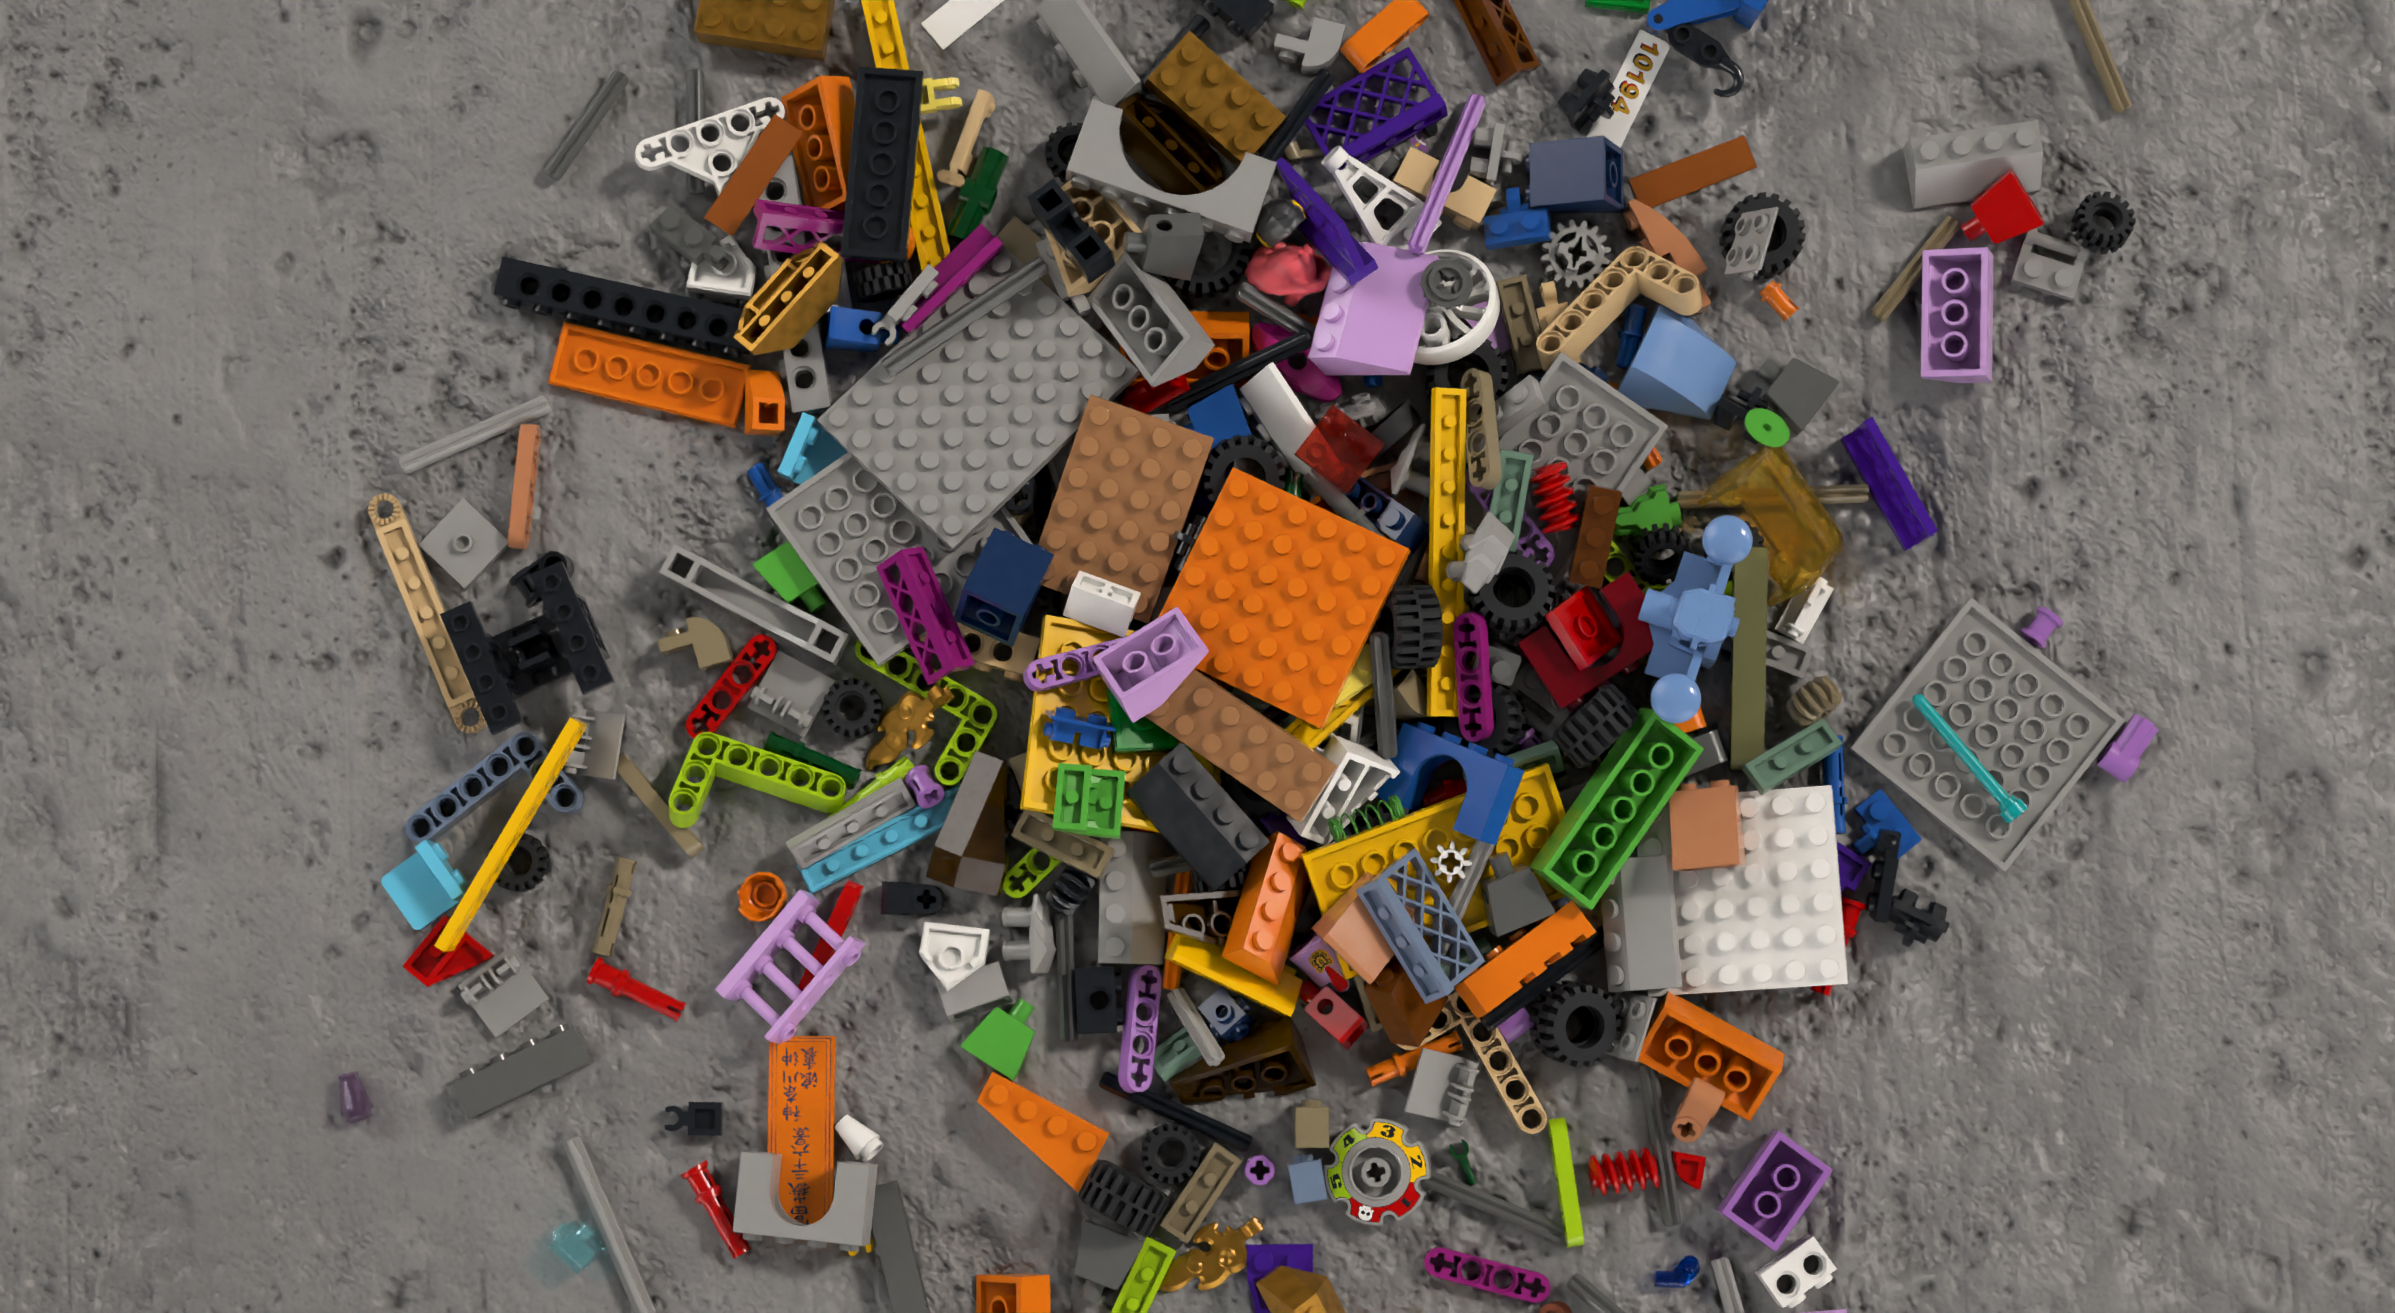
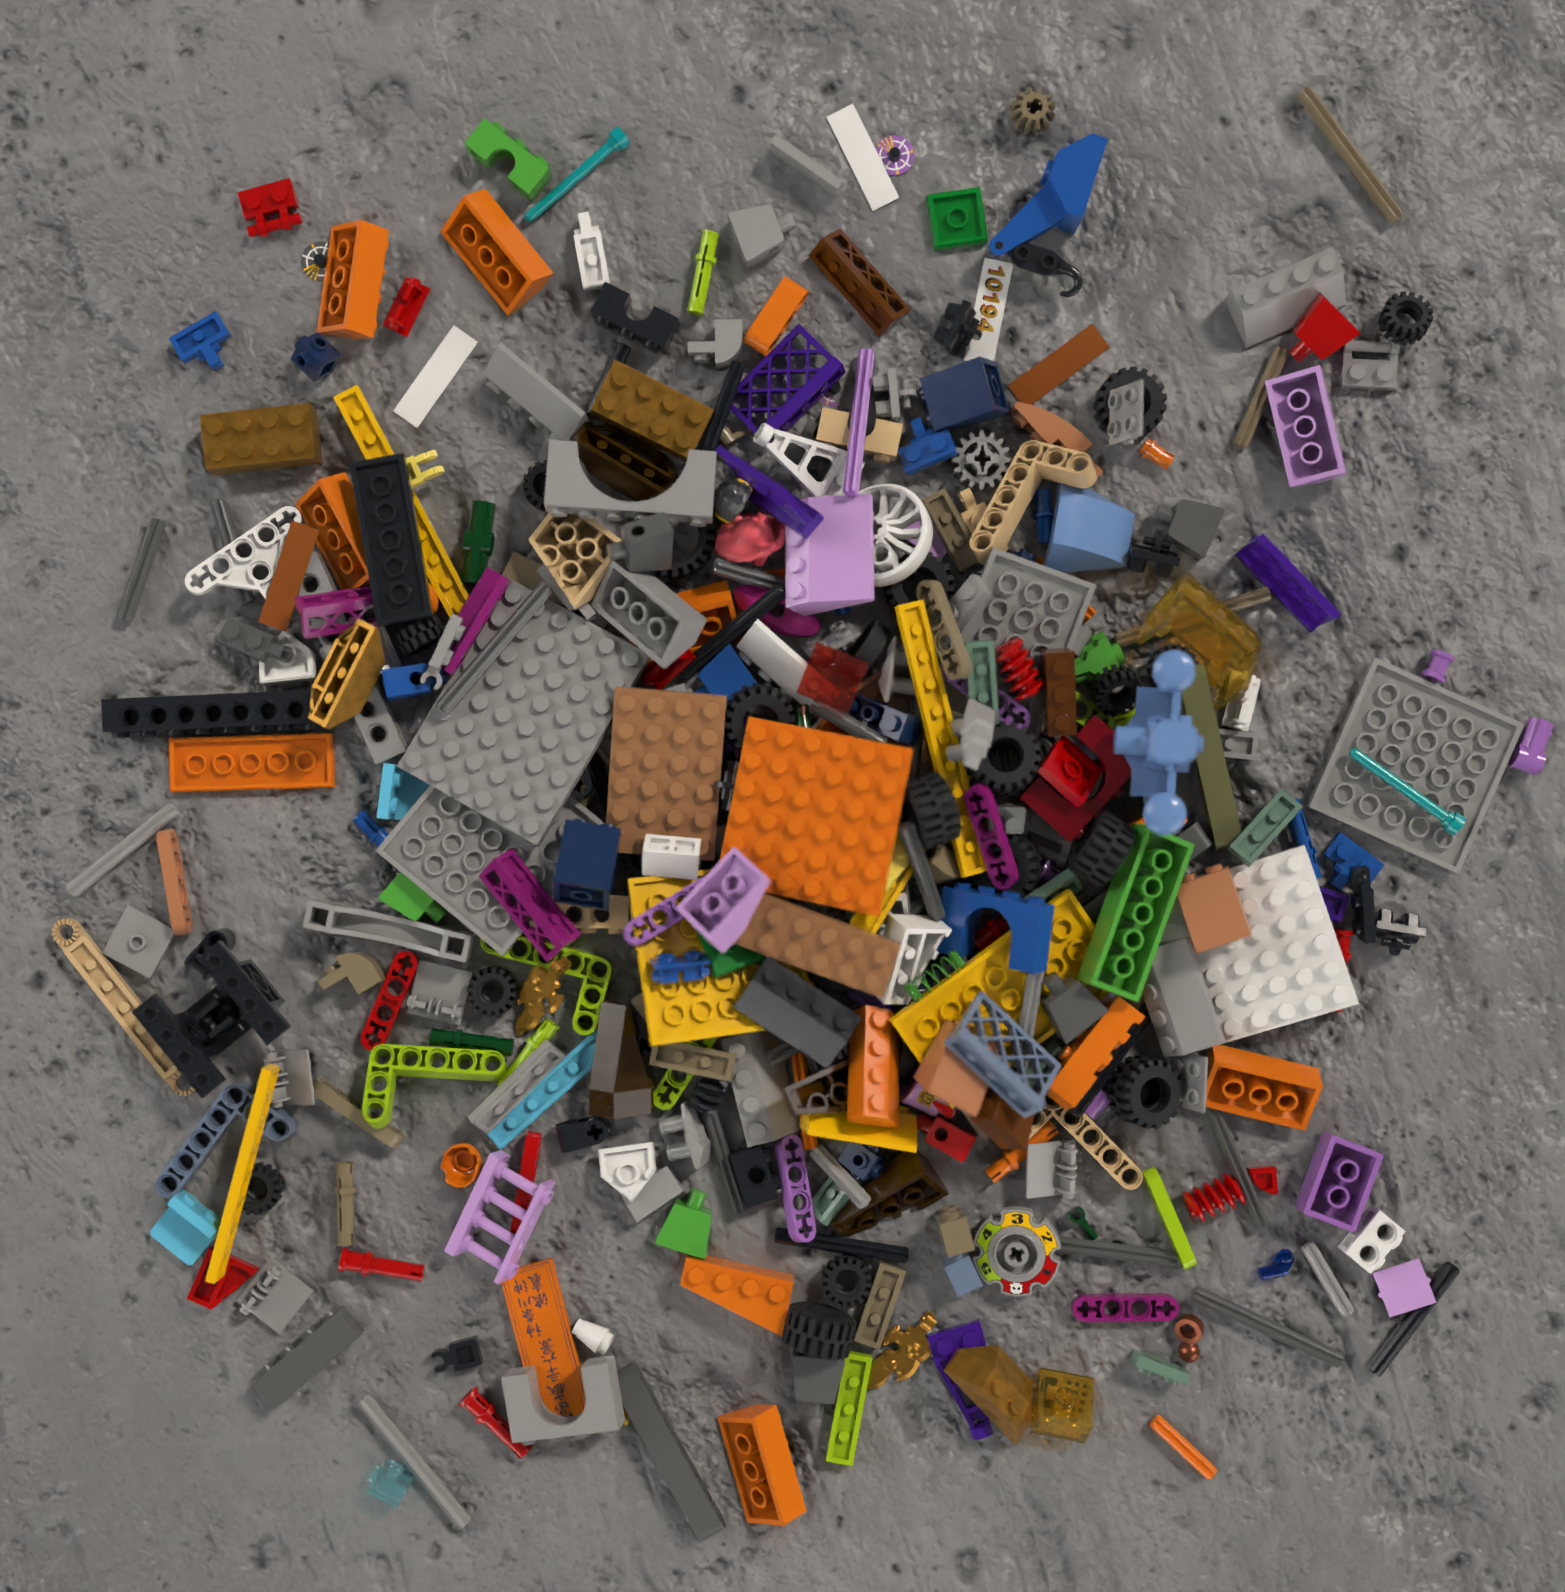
camera: 20 degrees left, 5 degrees up
clear purple cone [338,1072,374,1123] -> none
orange slope [745,370,785,436] -> none
medium lavender bush [905,765,945,808] -> none
tan piece [937,89,995,188] -> none
black arch [1027,179,1115,284] -> none
bright green slope [1053,763,1126,839] -> none
medium lavender bush [1245,1154,1275,1185] -> none
dark grey gear [1420,259,1473,310] -> none
white gear [1430,840,1472,883] -> none
nougat piece [1672,1077,1725,1142] -> none
bright green piece [1744,408,1790,448] -> none
dark tan gear [1786,676,1843,729] -> none

